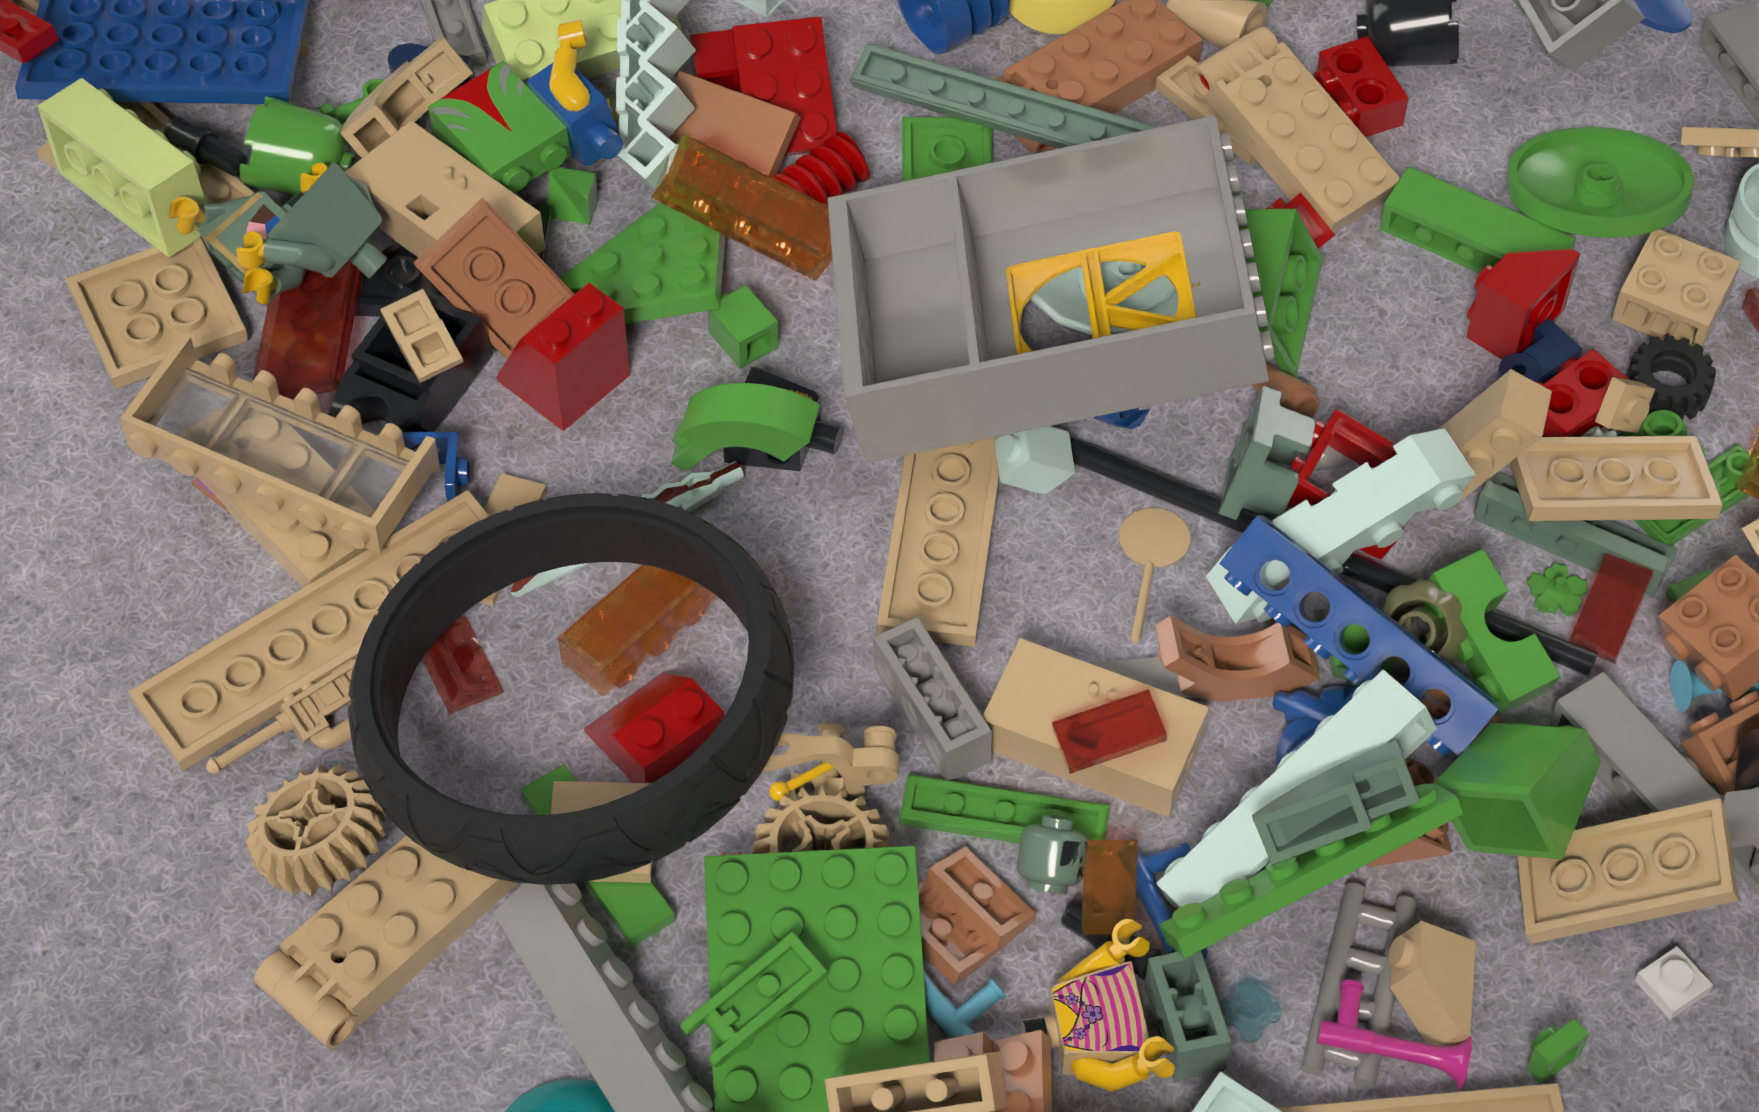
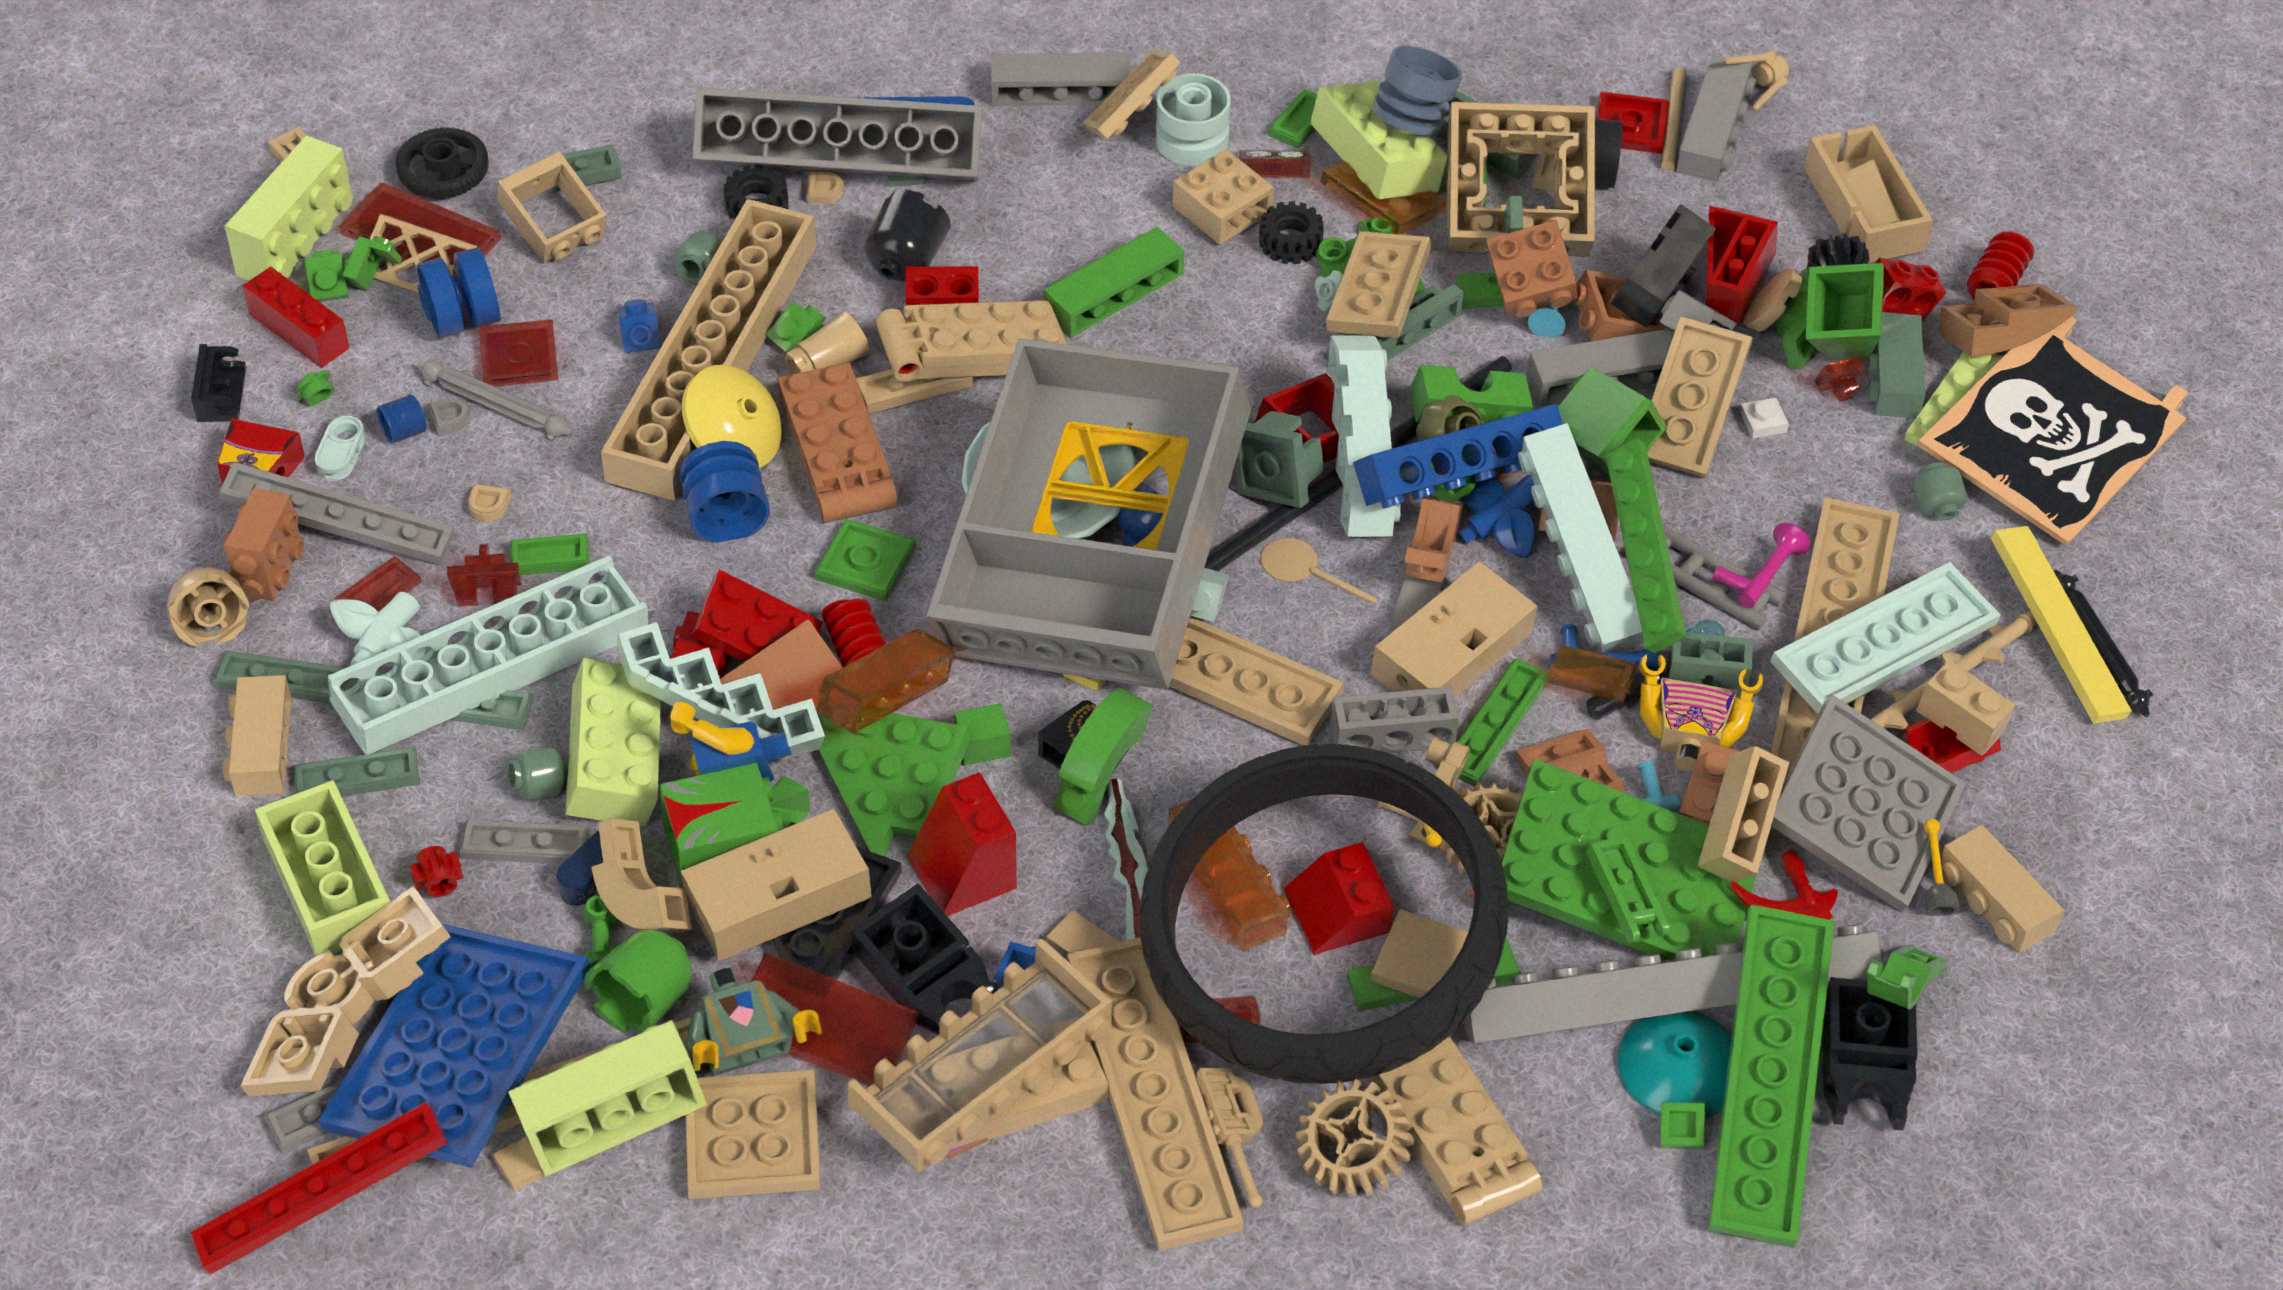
camera: 70 degrees left, 5 degrees down
black axle [163,116,248,176] -> none
sand green torso [236,162,388,279] -> none
tan slope [380,289,463,383] -> none
nougat tile [414,197,574,359] -> none
sand green tile [849,43,1158,148] -> none
sand green head [1017,815,1088,894] -> none
clear red tile [1052,689,1167,774] -> none
sand green slope [1252,740,1420,865] -> none
tan slope [1388,921,1476,1047] -> none
tan brick [1437,369,1552,499] -> none
red slope [1466,249,1580,359] -> none
dark blue leg [1496,319,1582,383] -> none
bright green dish [1507,127,1694,238] -> none
bright green plant [1527,563,1589,617] -> none
bright green plate [1527,1018,1589,1084] -> none
red brick [1537,349,1629,437] -> none
clear red tile [1569,554,1654,664] -> none
tan plate [1595,377,1655,433] -> none

